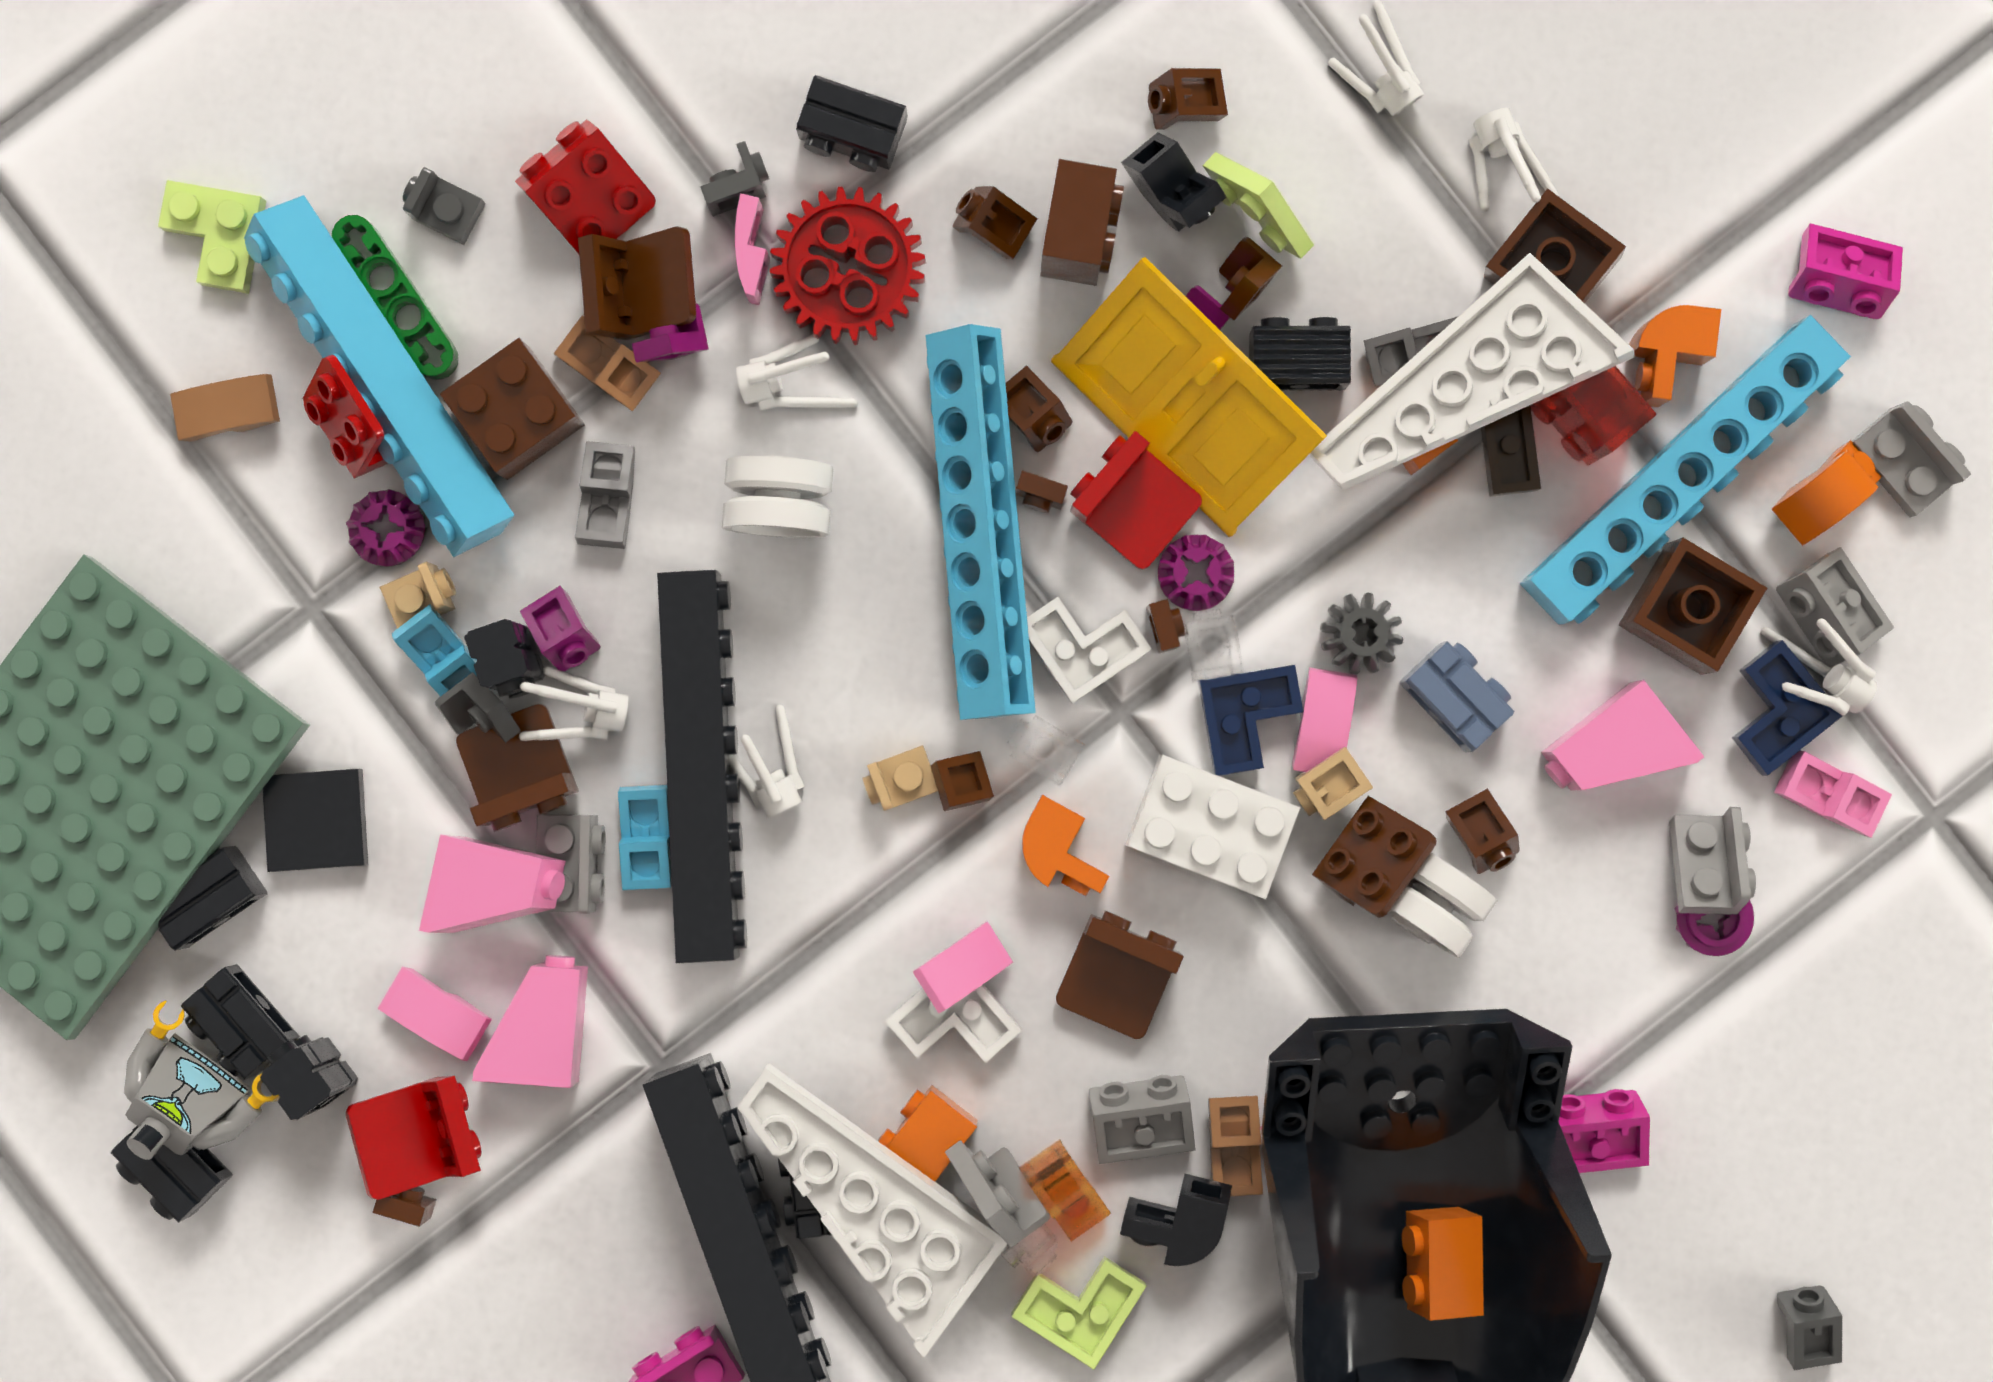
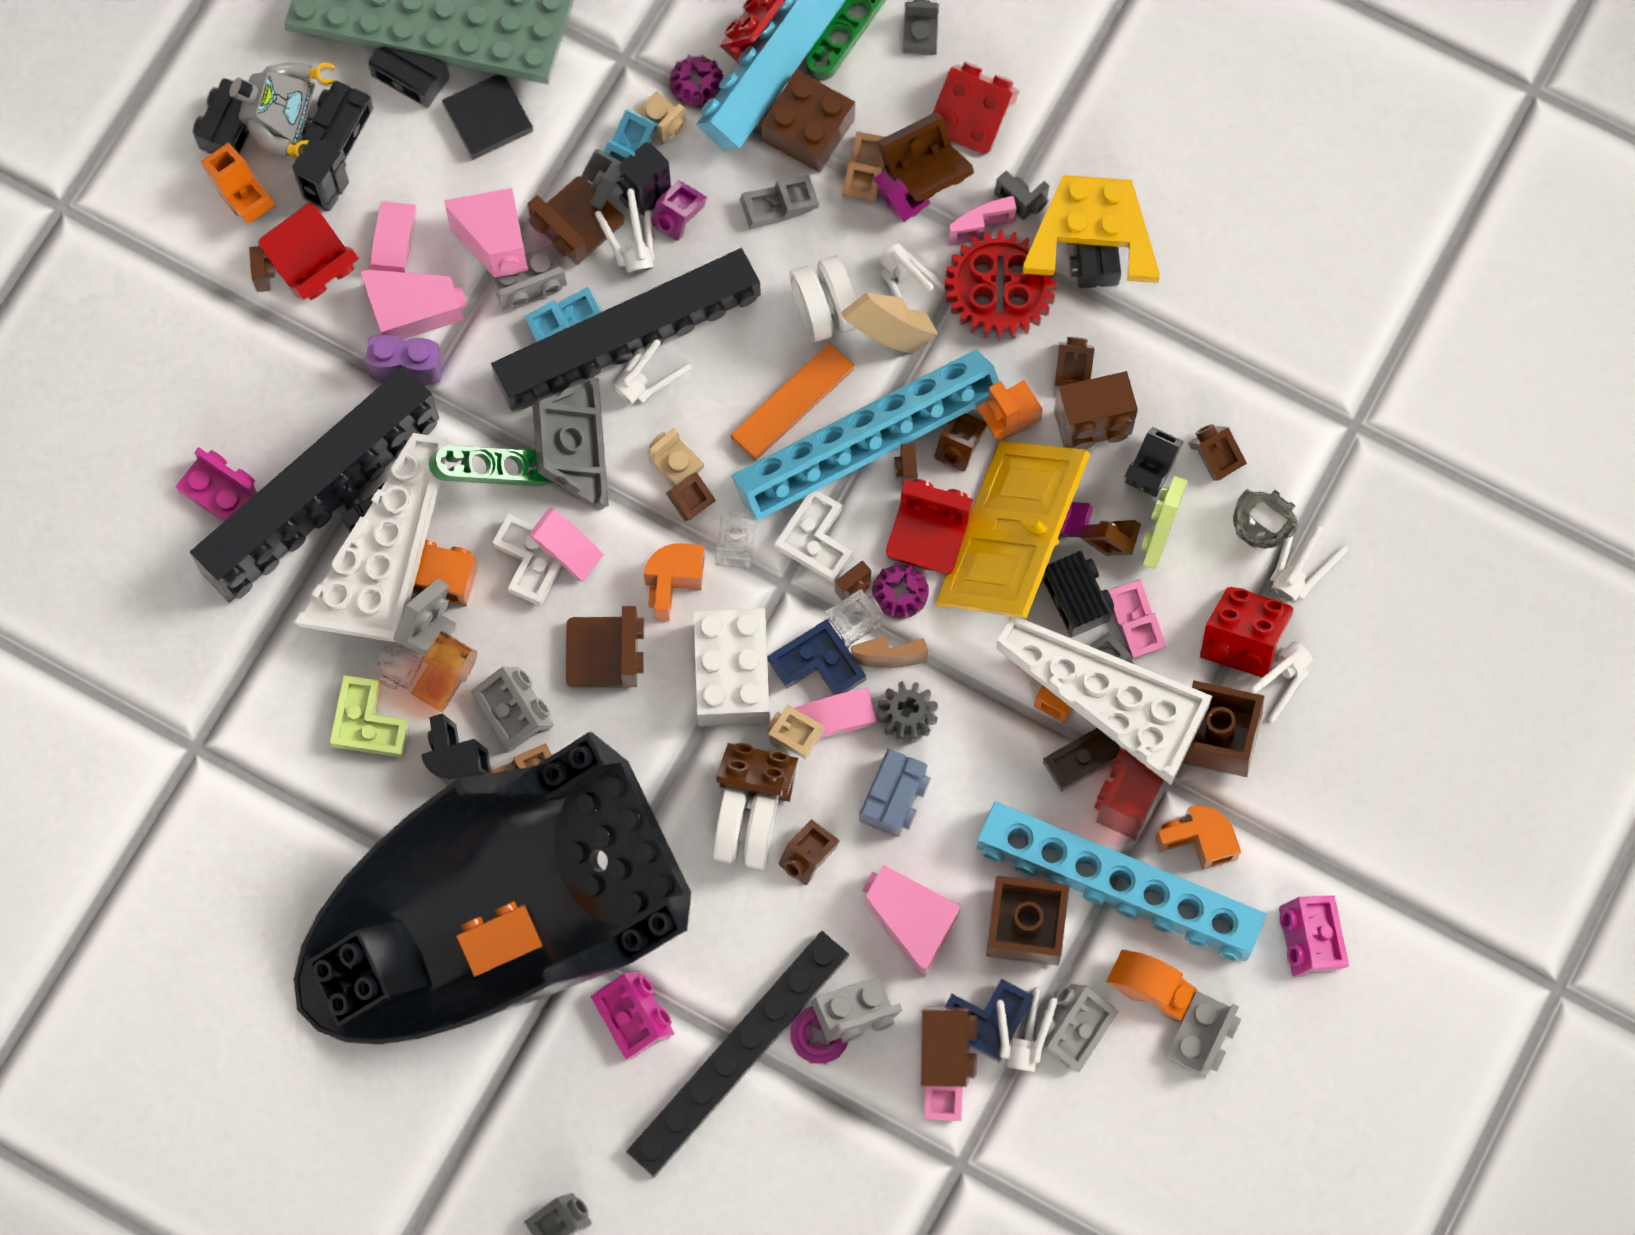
camera: 65 degrees right, 15 degrees down
none -> orange brick [200,143,276,225]
none -> medium lavender brick [366,335,443,385]
none -> green beam [428,445,552,486]
none -> dark grey wing [532,378,609,510]
none -> black plate [626,930,849,1178]
none -> orange tile [731,342,854,461]
none -> tan slope [841,292,938,354]
none -> medium nougat slope [851,636,928,668]
none -> reddish brown brick [921,1006,978,1087]
none -> orange brick [976,380,1043,439]
none -> yellow wing [1023,175,1160,283]
none -> bright pink slope [1108,579,1166,658]
none -> red bracket [1200,587,1294,678]
none -> clear smoke helmet [1233,489,1298,549]

